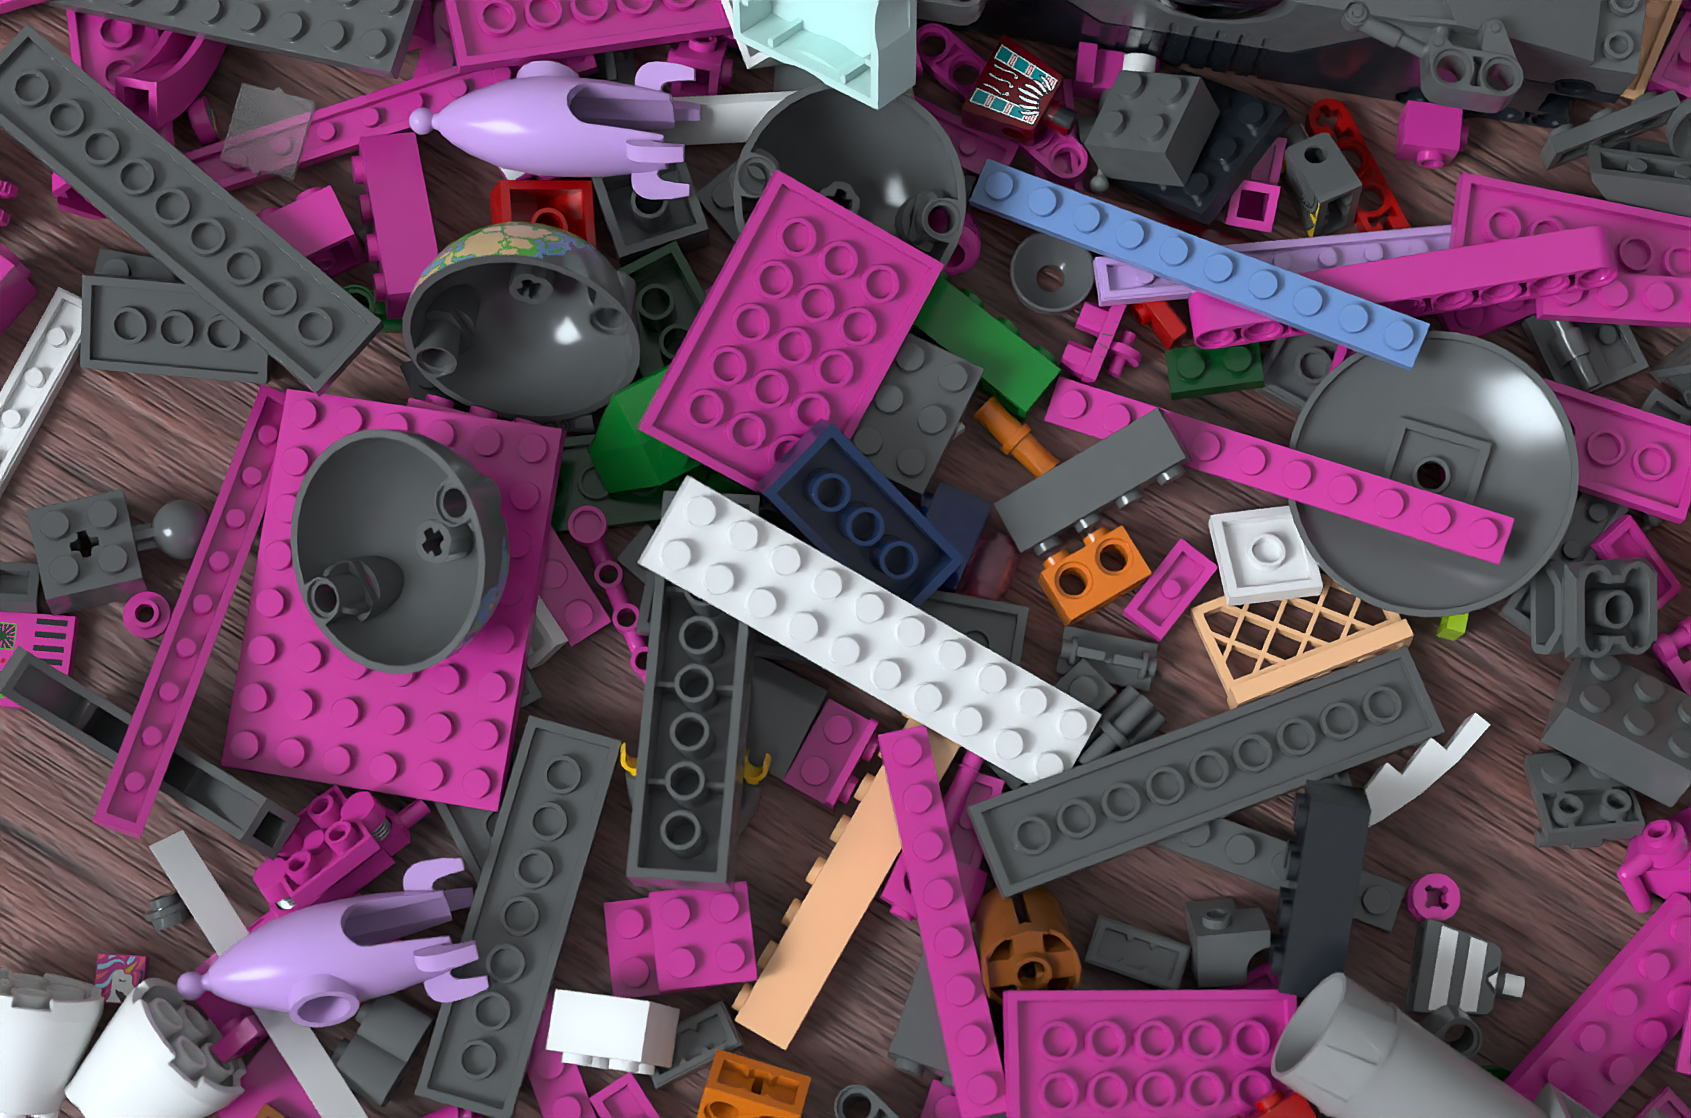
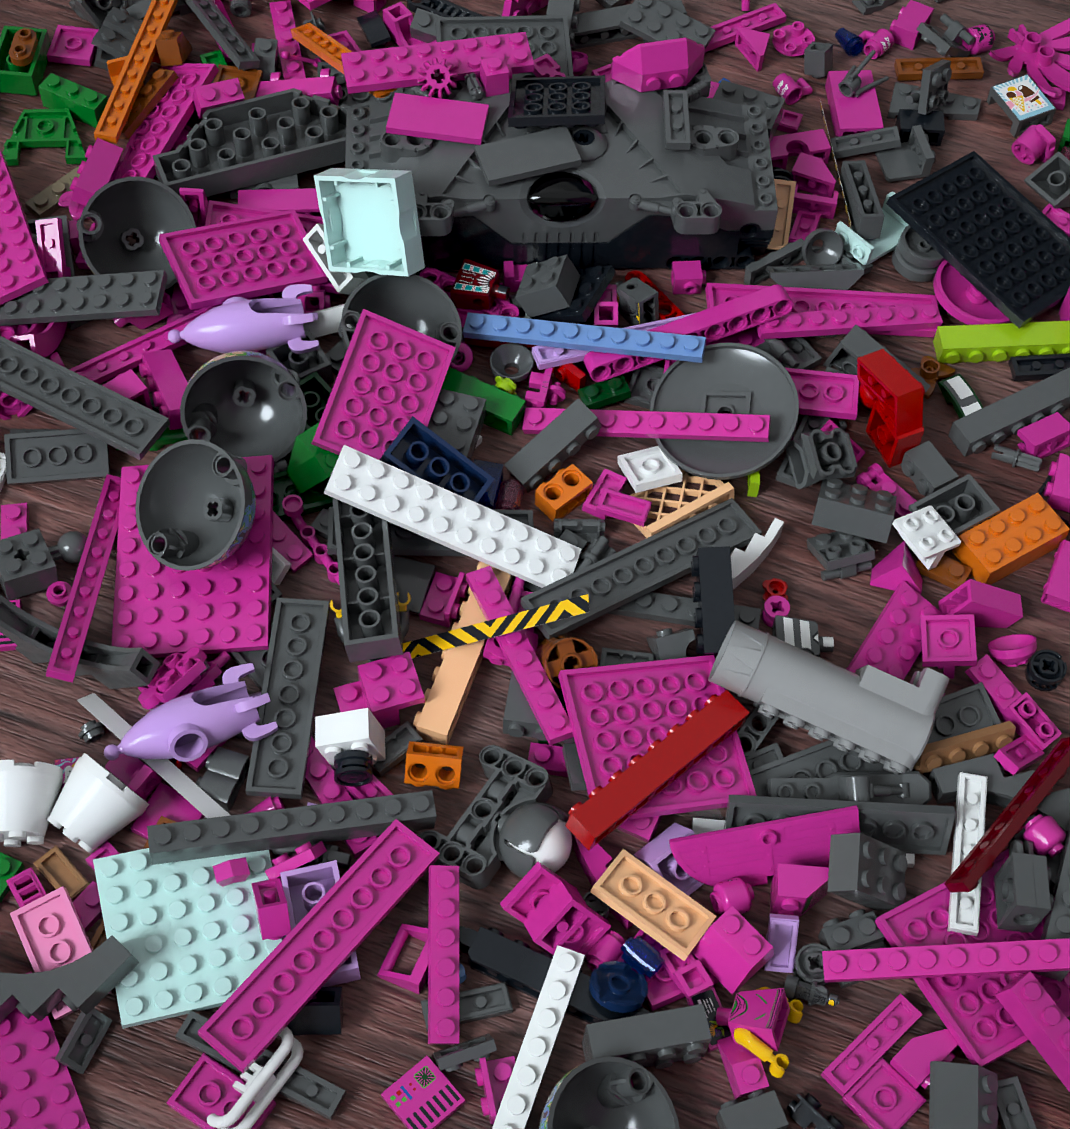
camera: 10 degrees left, 20 degrees down
clear piece [219,83,317,180] -> none
orange pin [973,396,1060,478] -> none
dark pink plate [1617,819,1691,913] -> none
none -> dark pink plate [1,503,29,540]
none -> black wheel [334,750,373,787]
none -> sticker [402,594,589,659]
none -> lime plate [494,376,517,395]
none -> dark pink tile [596,488,652,527]
none -> red plate [762,578,788,602]

